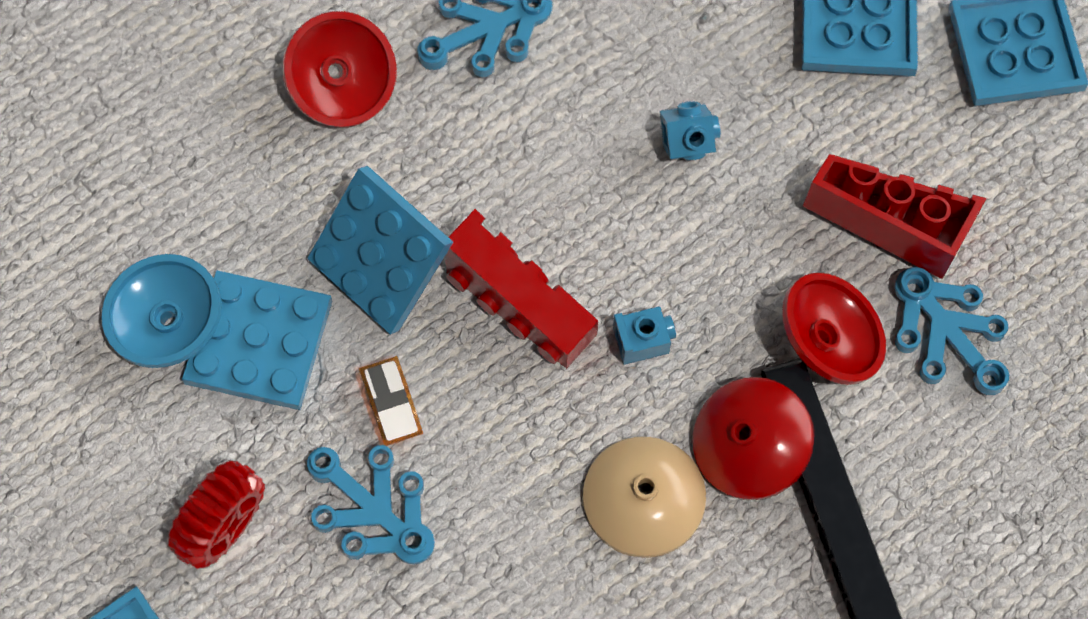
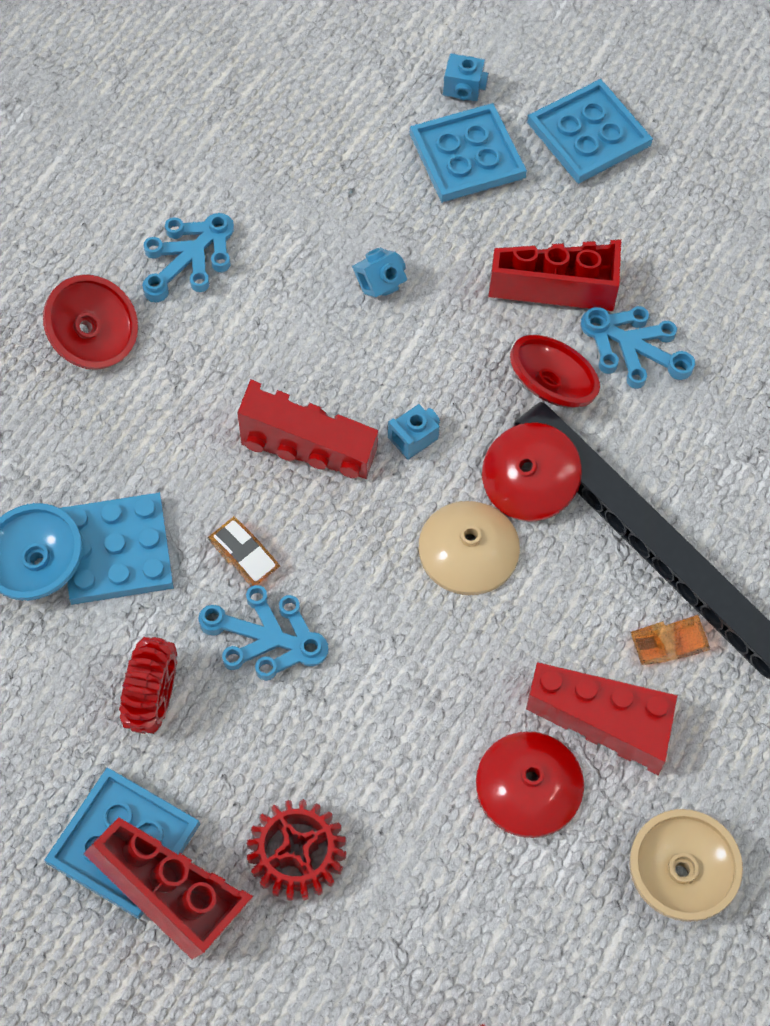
camera: 25 degrees left, 5 degrees down
dark azure plate [307,166,453,335] -> none

